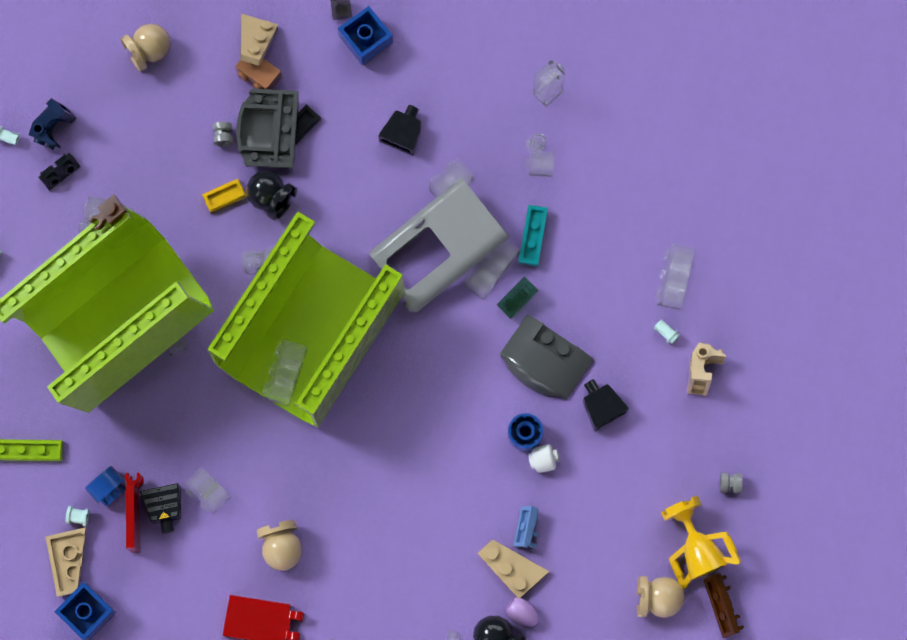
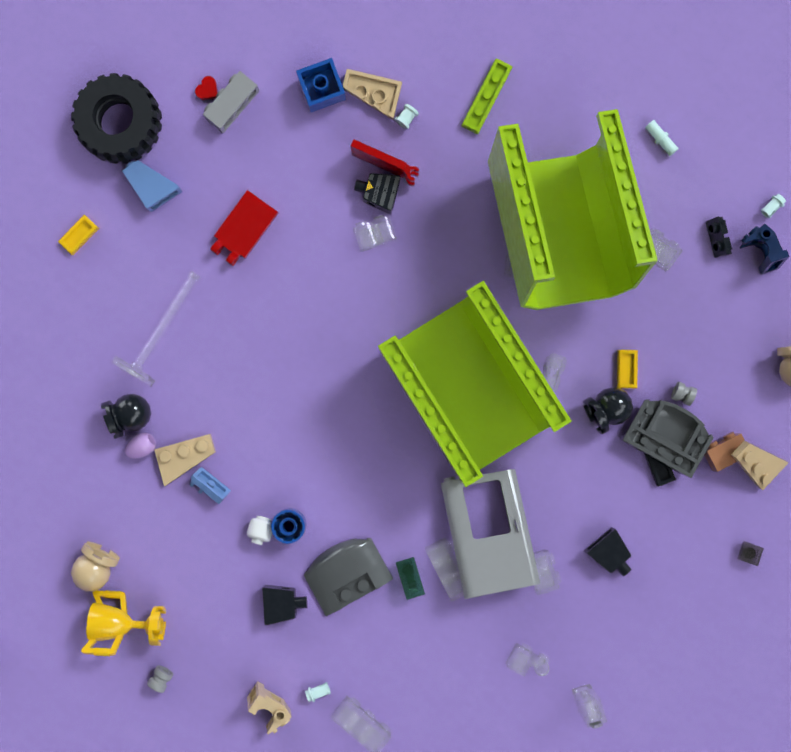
camera: 120 degrees right, 10 degrees up
blue piece [85,465,126,506] -> none
plate [89,194,128,230] -> none
tan tile [256,520,302,571] -> none
clear brick [262,339,307,407] -> none
blue brick [337,6,393,65] -> none
teal plate [518,204,548,267] -> none
reddish brown plate [703,573,744,638] -> none

